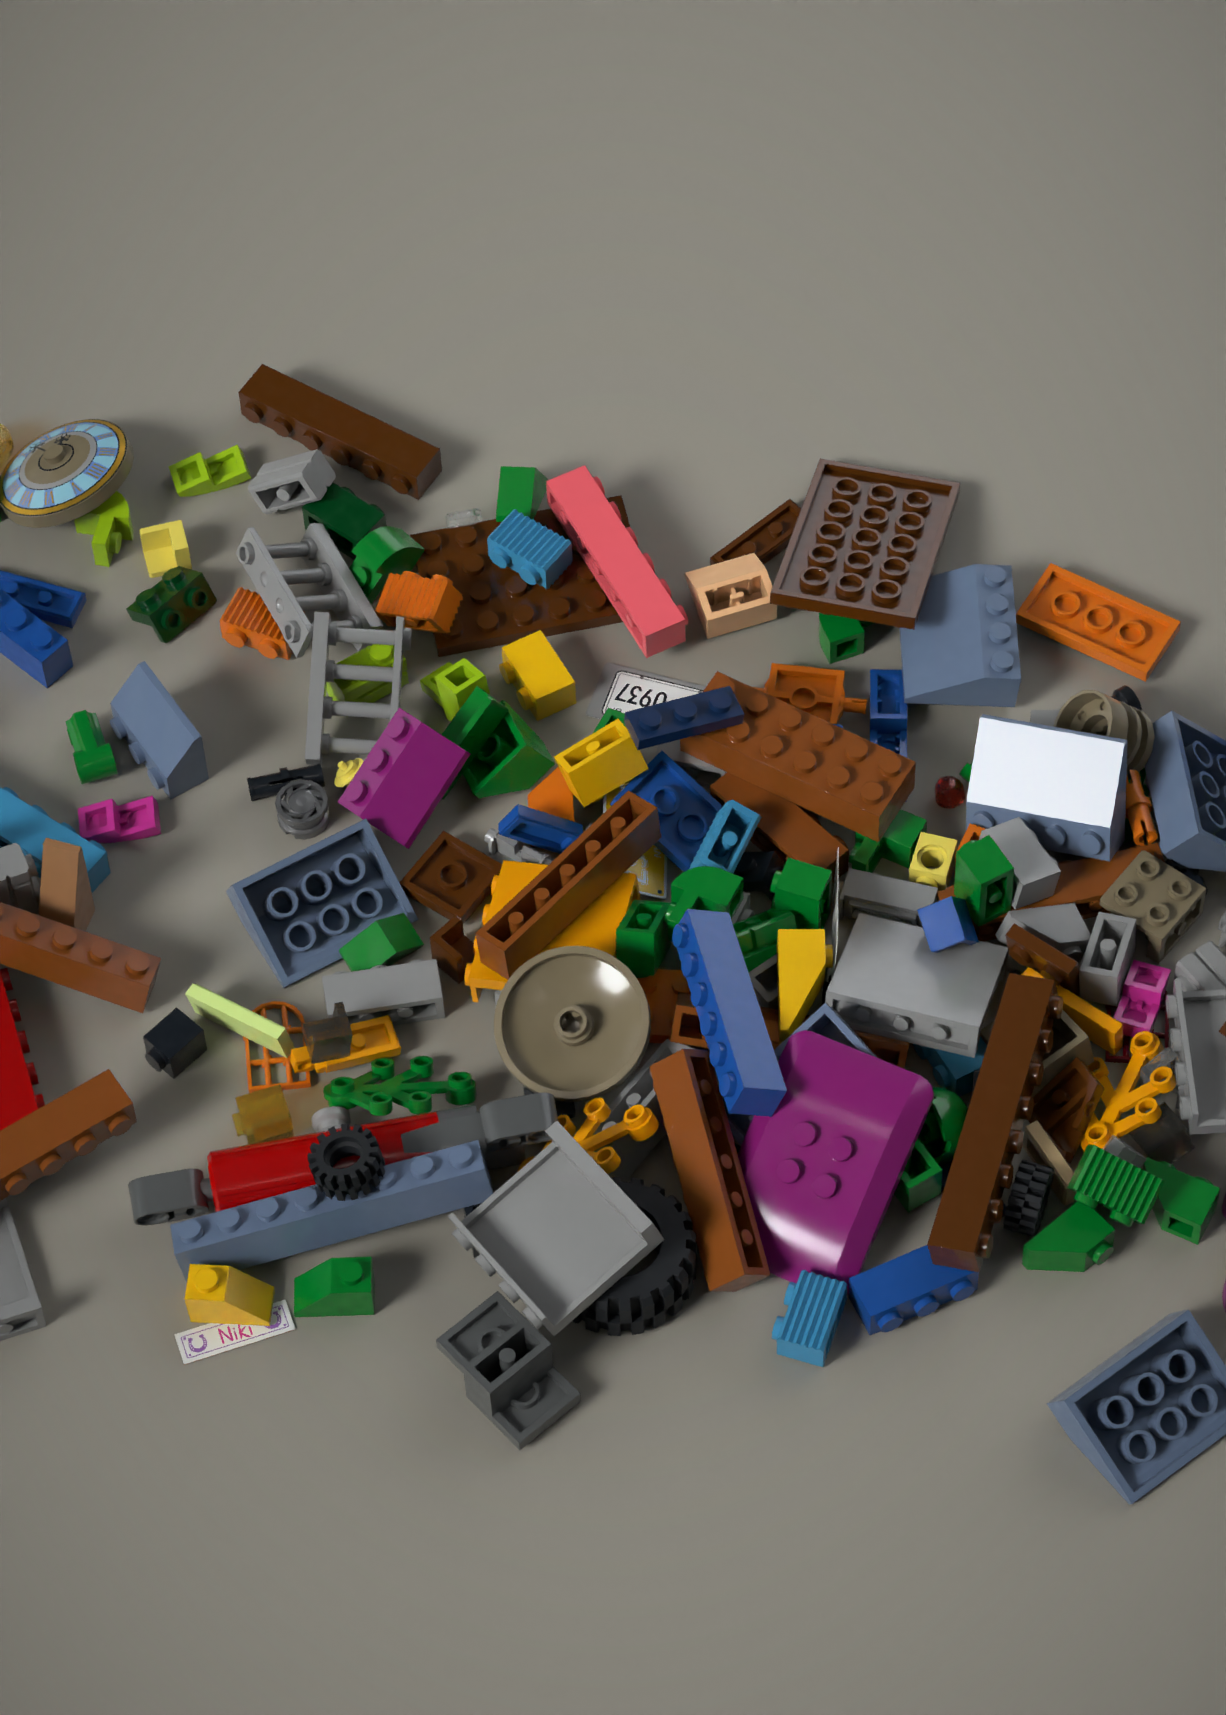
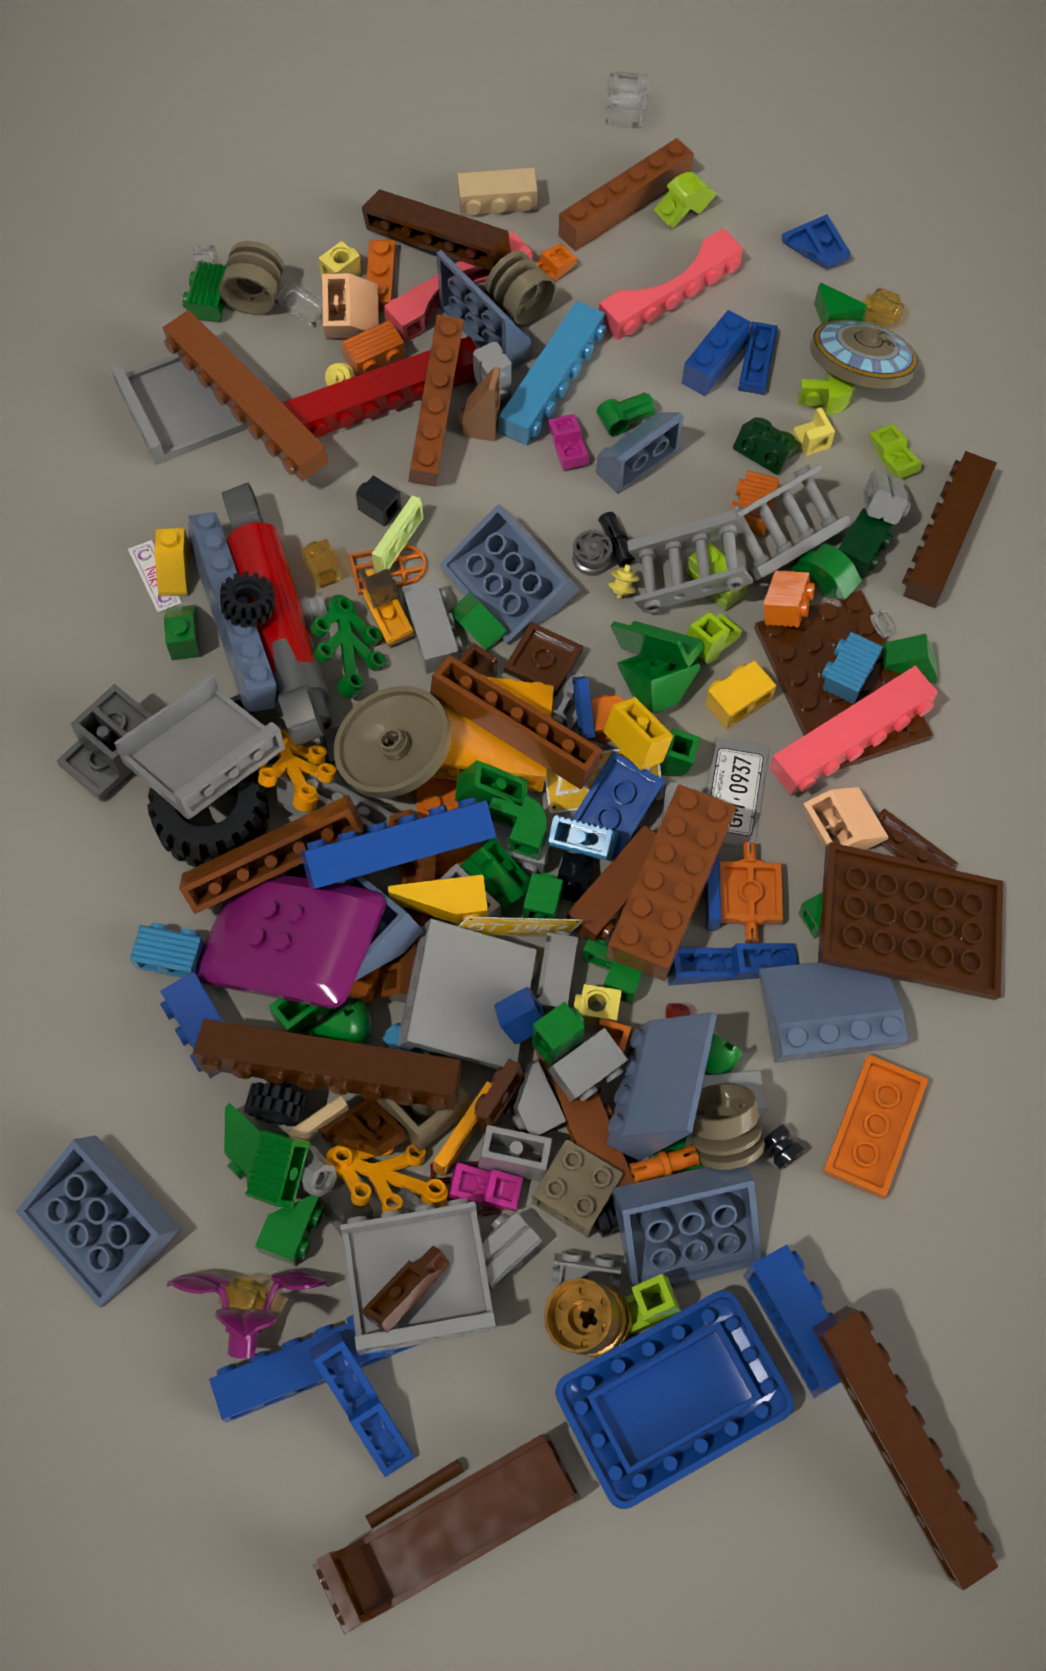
camera: 80 degrees right, 10 degrees up
magenta slope [338,708,470,849] -> none
dark blue plate [624,686,744,750] -> none

